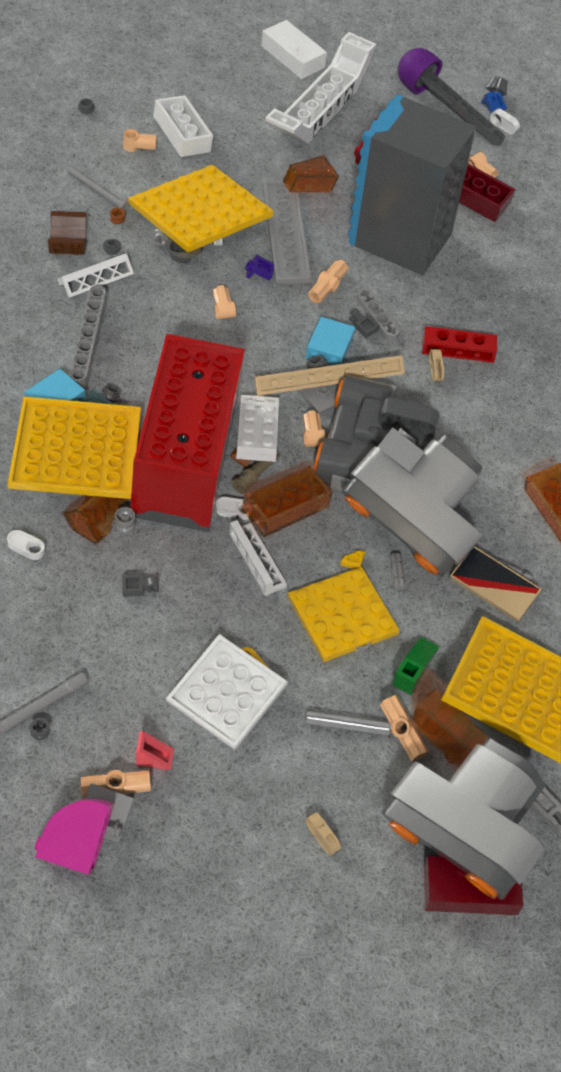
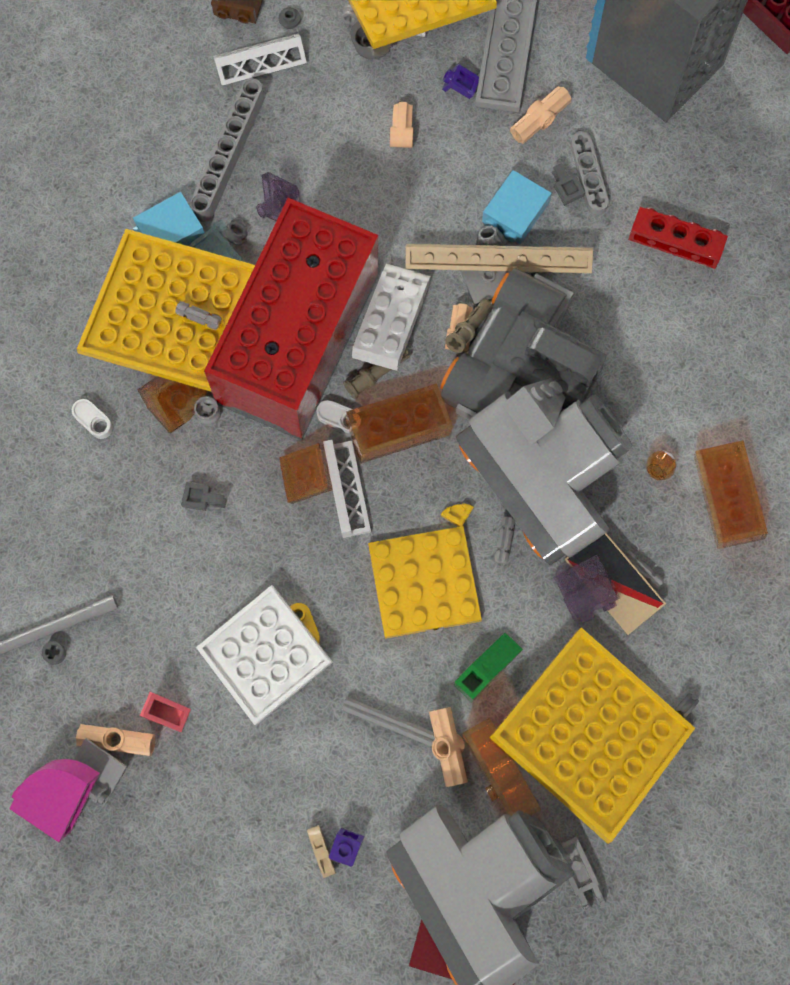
camera: 25 degrees right, 20 degrees up
tan piece [429,349,444,381] -> none
none -> light grey axle [175,301,222,330]
none -> clear purple plate [256,172,299,221]
none -> clear orange plate [279,443,333,504]
none -> dark purple bracket [329,828,365,867]
none -> dark tan pin [445,299,493,353]
none -> clear purple plate [554,555,621,623]
none -> clear orange piece [646,450,677,480]

